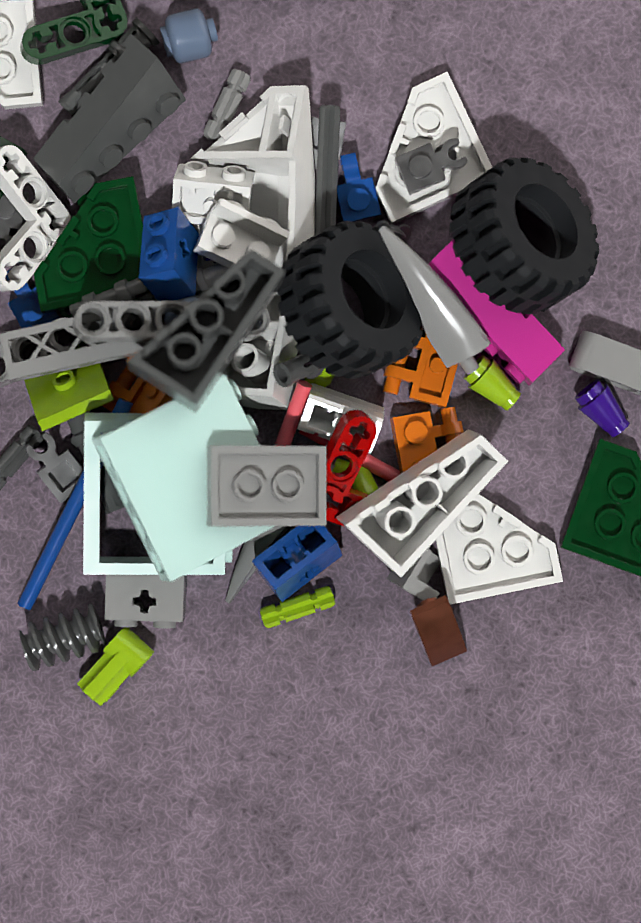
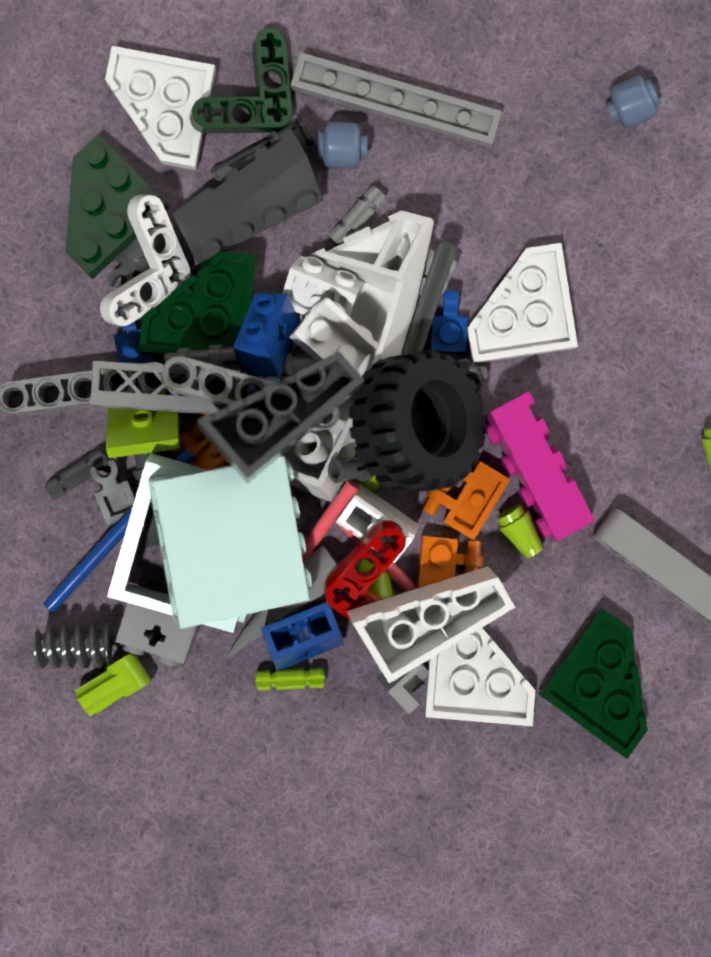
camera: 15 degrees right, 0 degrees up
light grey plate [207,446,326,526] -> none
light grey piece [379,225,491,374] -> none
flat silver plate [394,138,468,195] -> none
copper slope [410,595,467,666] -> none
black tyre [449,157,599,314] -> none
dark purple cone [575,379,630,437] -> none

